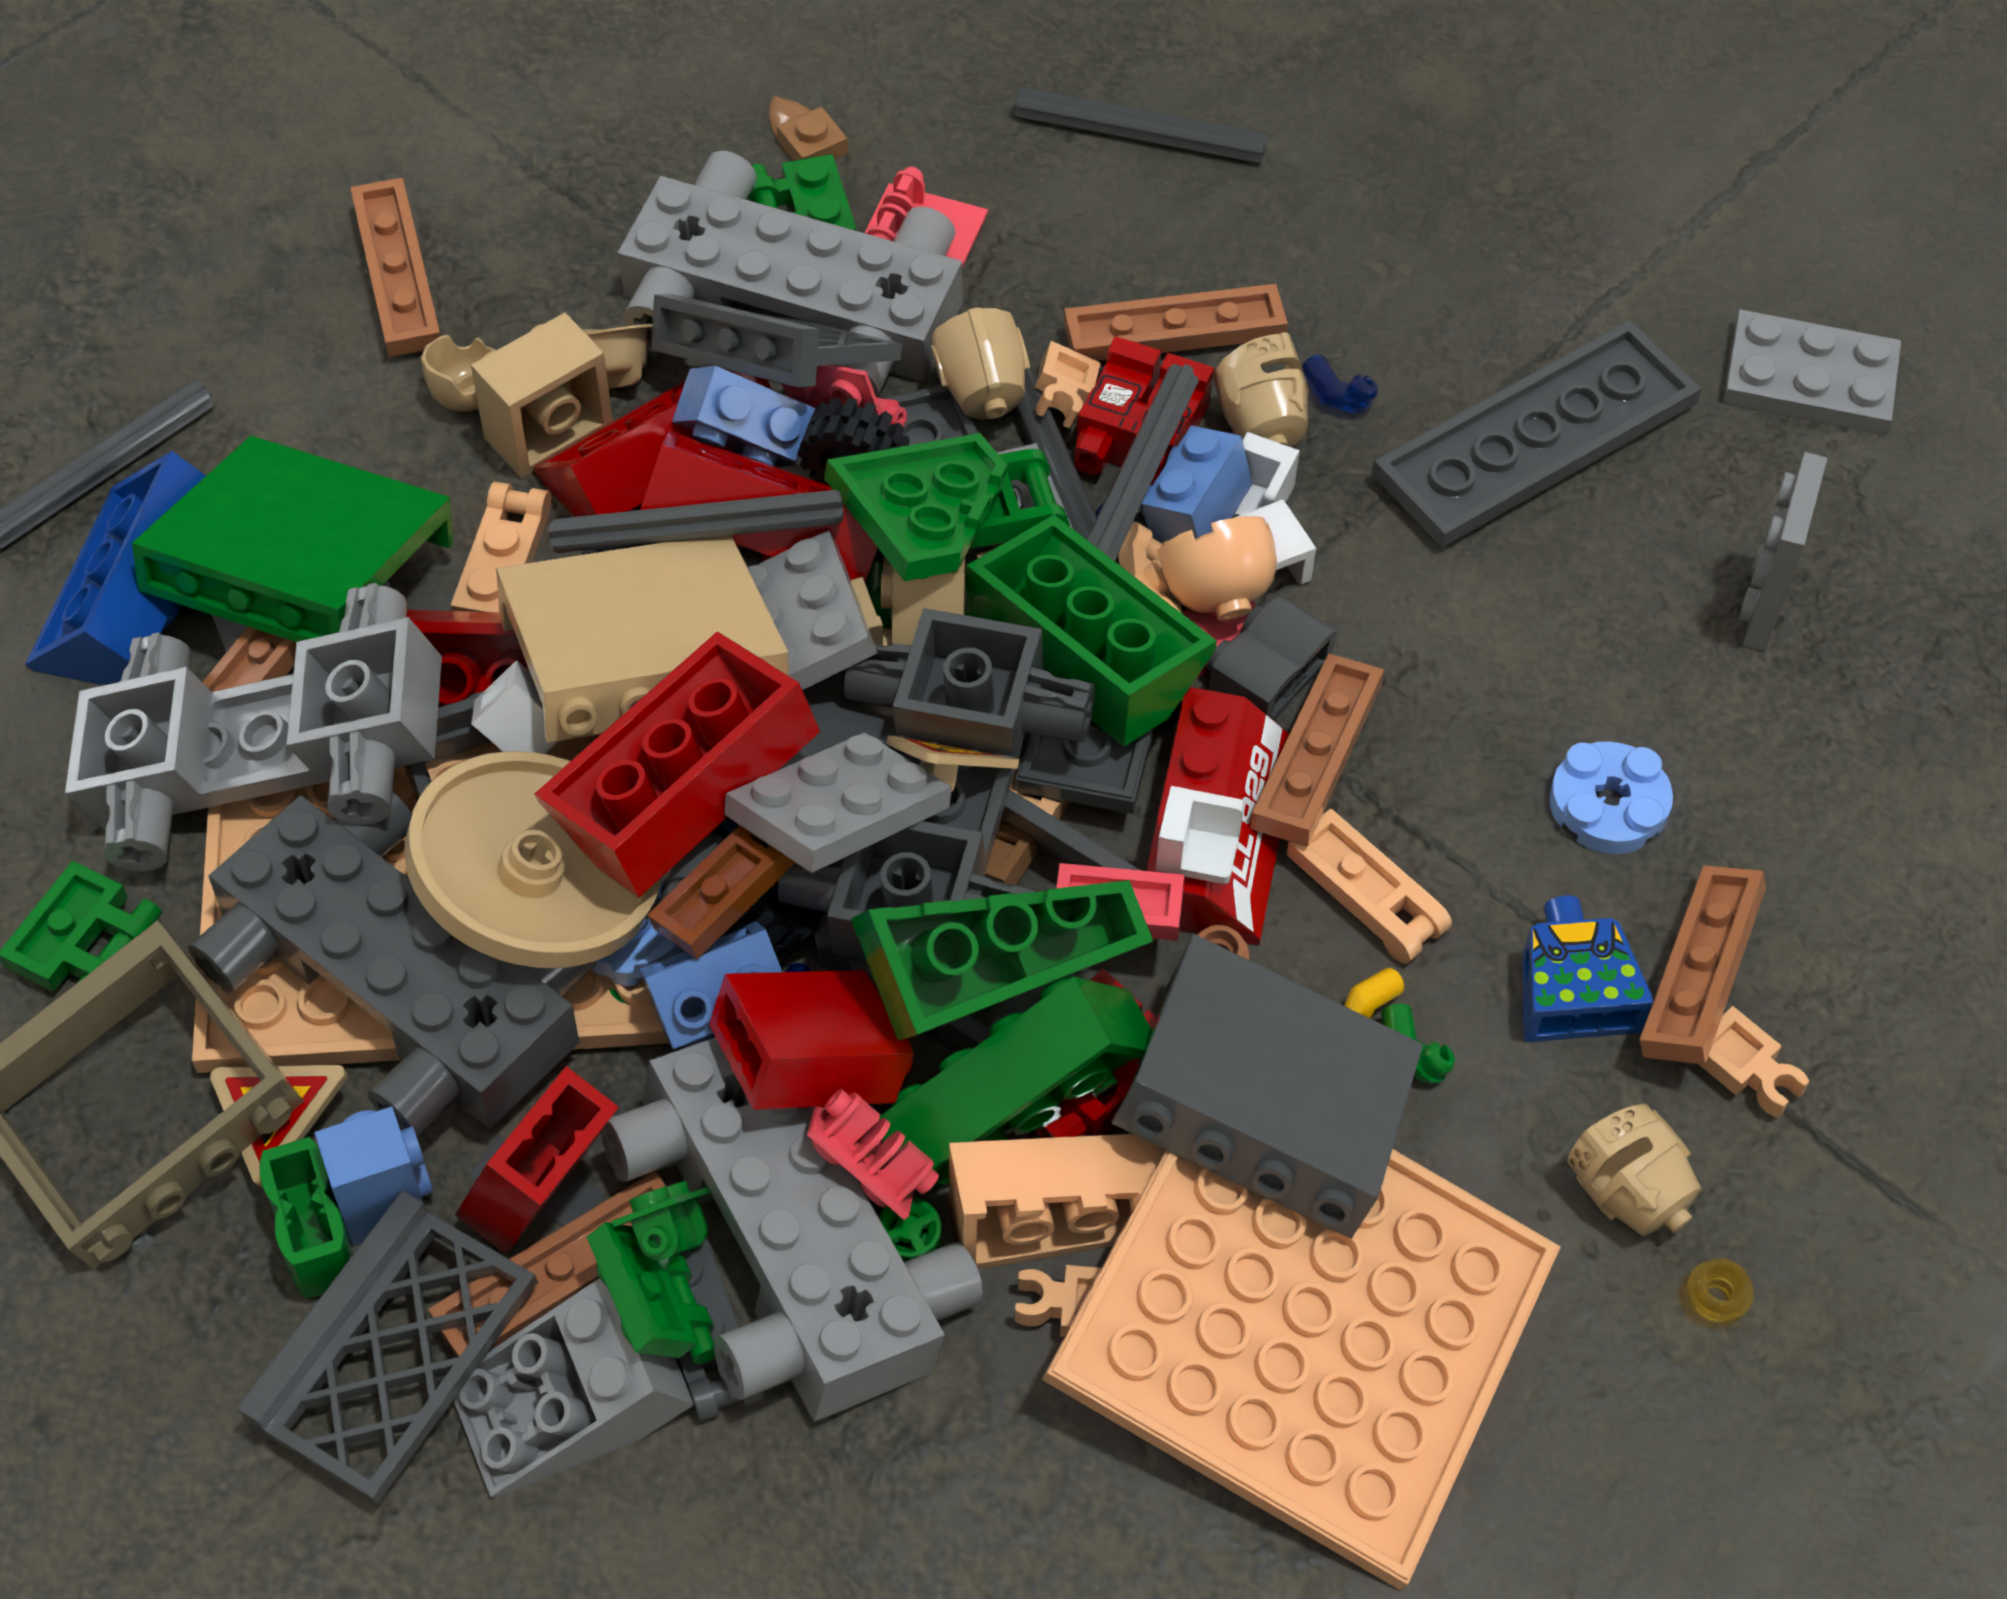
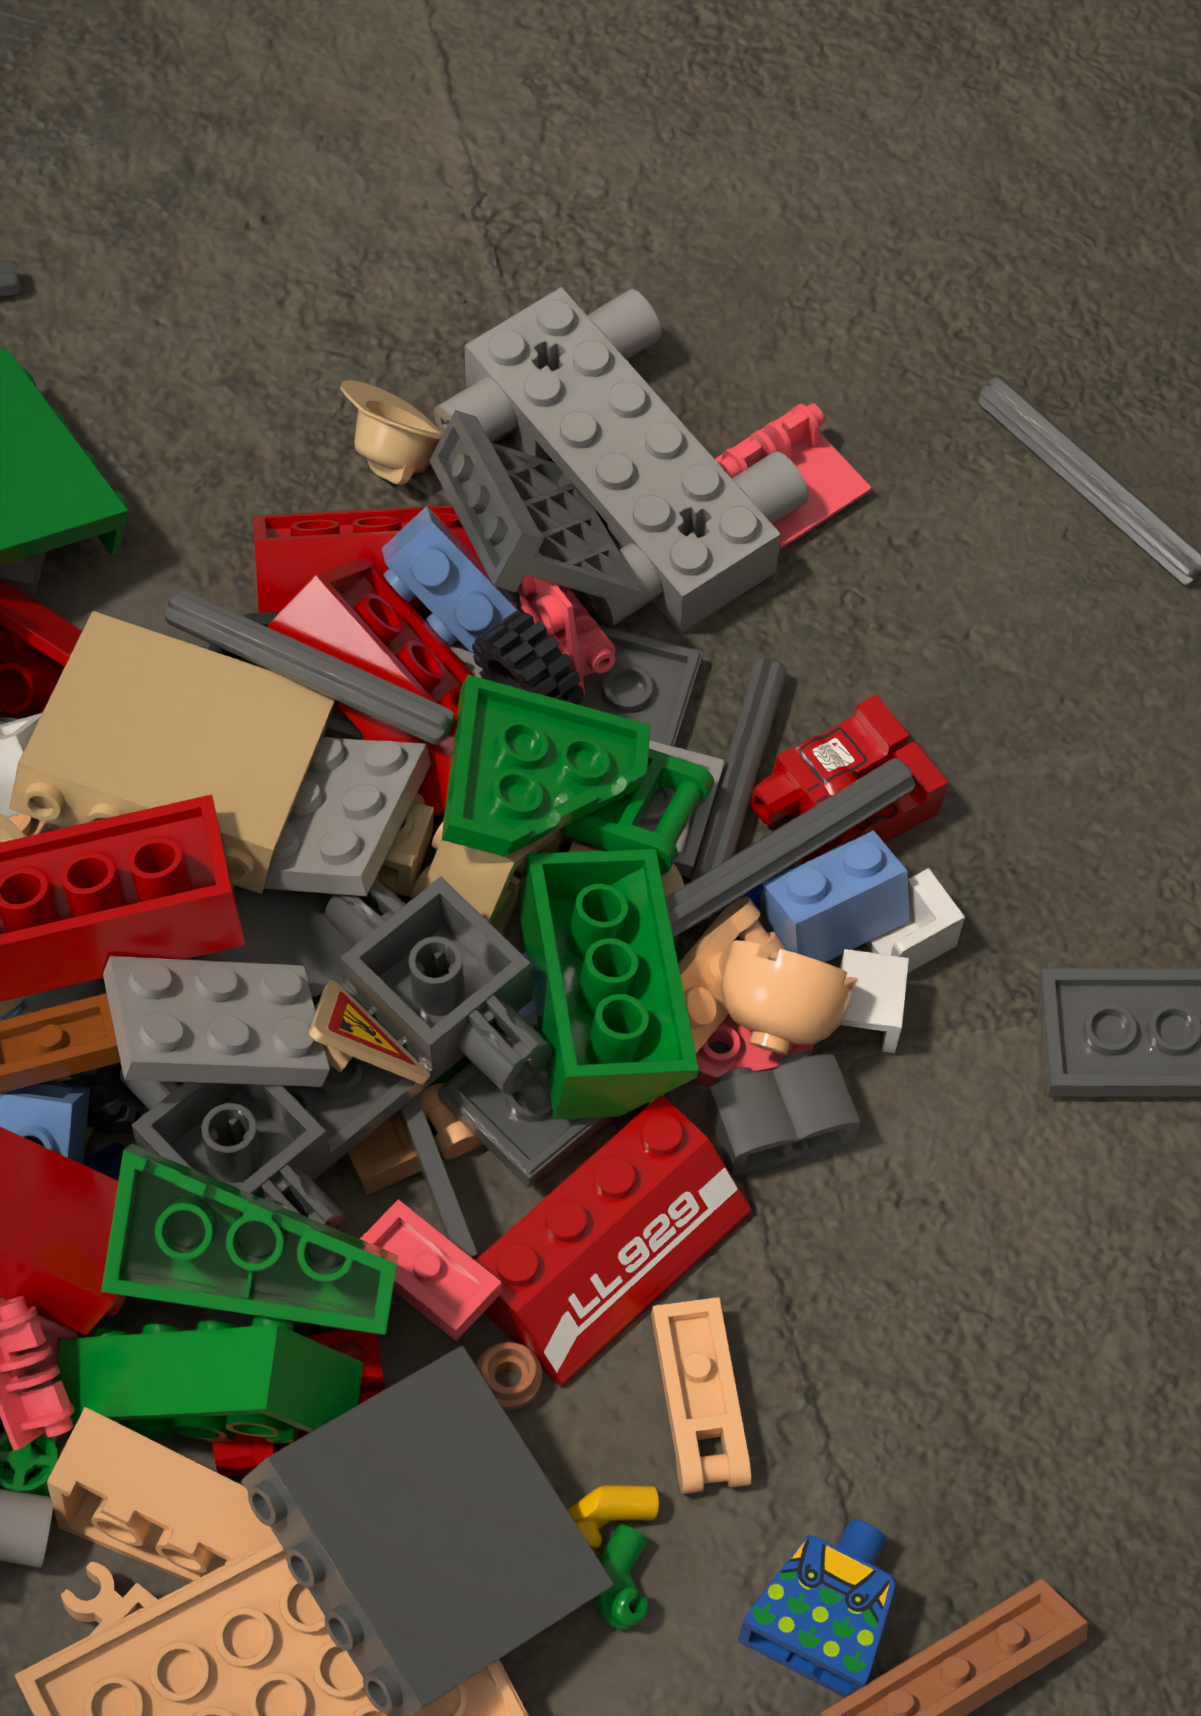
camera: 30 degrees right, 5 degrees up
nougat plate [350,177,441,357] -> none
tan hair [421,335,496,412] -> none
light nougat plate [450,481,551,612] -> none
tan brick [471,312,613,479] -> none
green plate [748,154,857,231] -> none
medium nougat plate [769,96,848,161] -> none
tan helmet [931,307,1031,420] -> none
light nougat plate [1034,341,1101,428] -> none
nougat plate [1063,284,1288,361] -> none
white panel [1155,786,1244,884] -> none
tan helmet [1214,332,1309,447] -> none
nougat plate [1250,653,1384,847] -> none
clear blue arm [1302,355,1378,414] -> none
light blue plate [1549,742,1673,854] -> none

